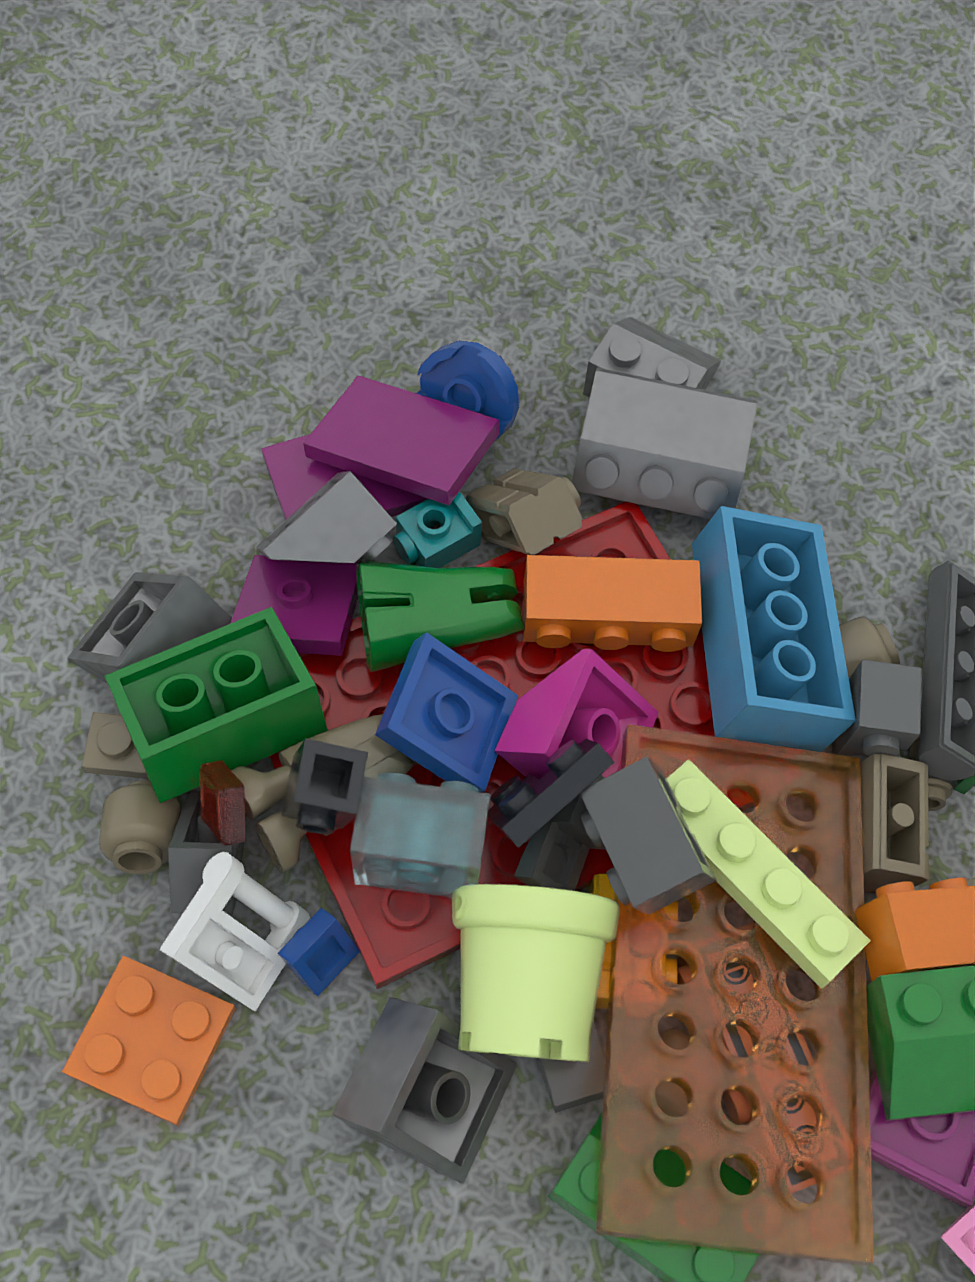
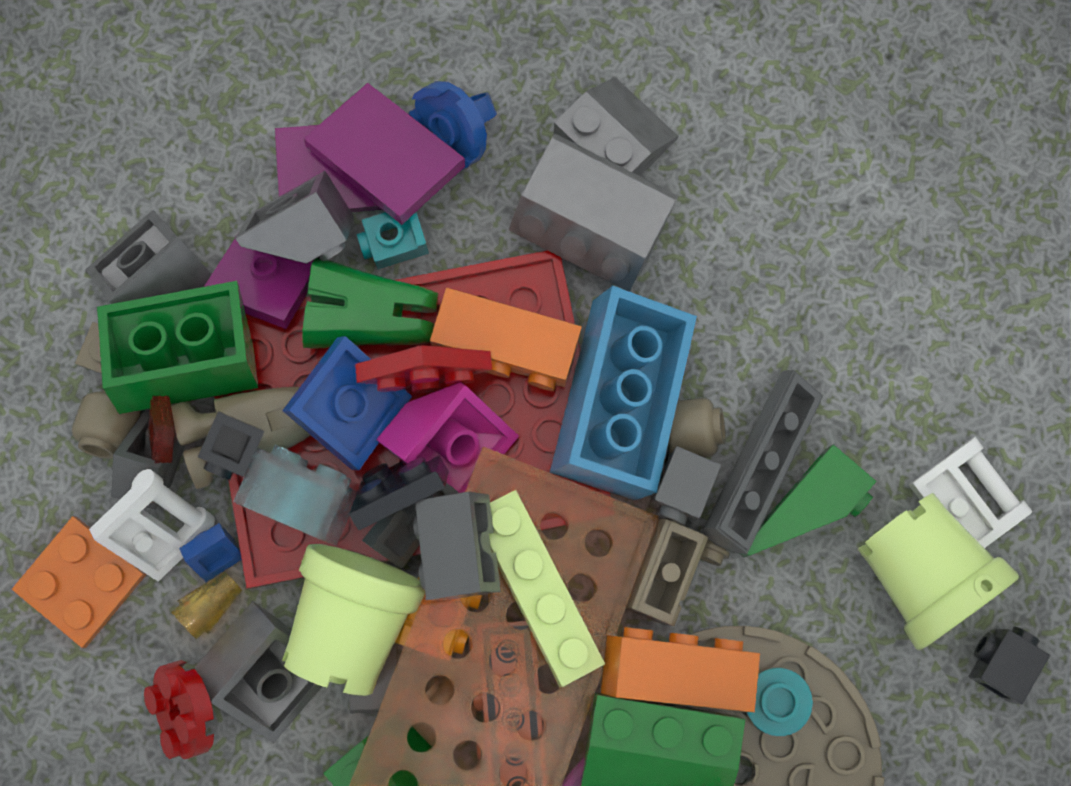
camera: 20 degrees right, 15 degrees up
dark tan brick [466,468,583,555] -> none
none -> red plate [144,660,214,759]
none -> clear yellow cone [171,571,243,640]
none -> red plate [355,345,492,393]

